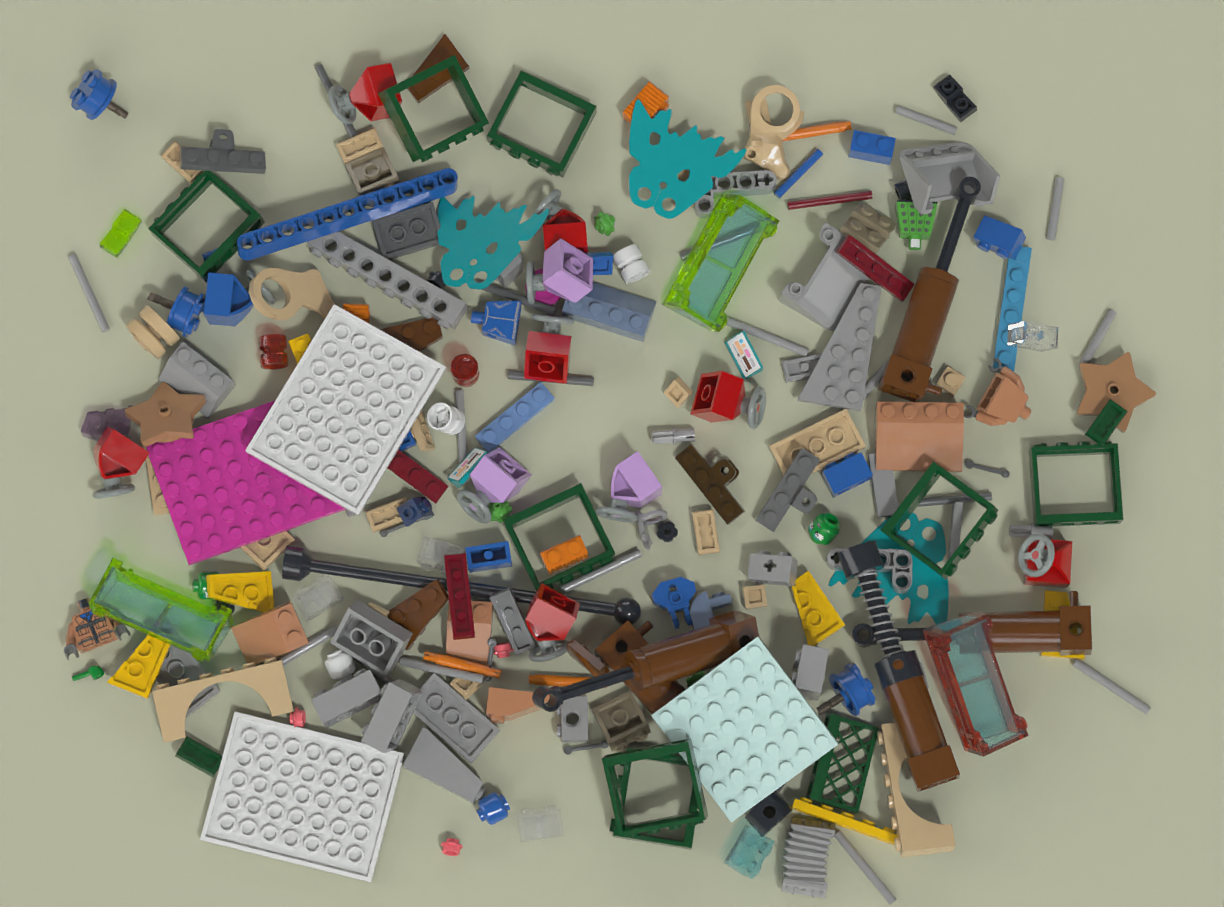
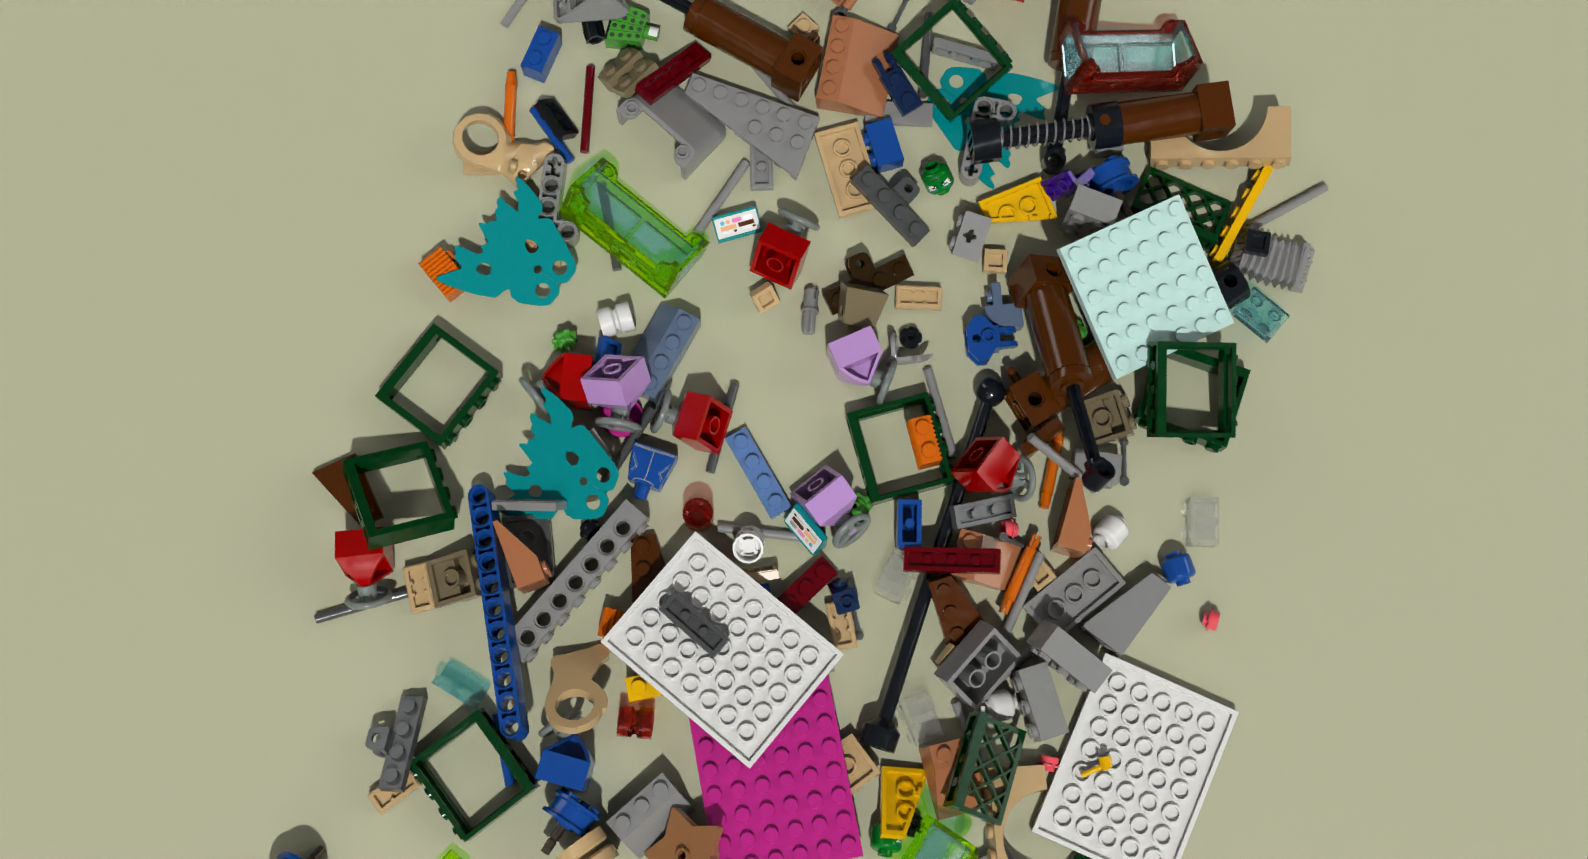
camera: 85 degrees left, 0 degrees up
none -> clear light blue panel [432,660,491,709]
none -> light grey tile [492,498,567,511]
none -> nougat slope [492,520,552,594]
none -> black plate [534,98,579,141]
none -> dark grey plate [659,591,730,658]
none -> dark tan torso [838,281,889,336]
none -> dark blue hinge [872,52,923,117]
none -> dark green fence [943,710,1027,826]
none -> light grey bar [1027,433,1095,493]
none -> dark purple bracket [1041,167,1096,201]
none -> yellow hand [1080,756,1113,778]
none -> white head [1093,515,1129,550]
none -> black plate [1243,229,1271,257]

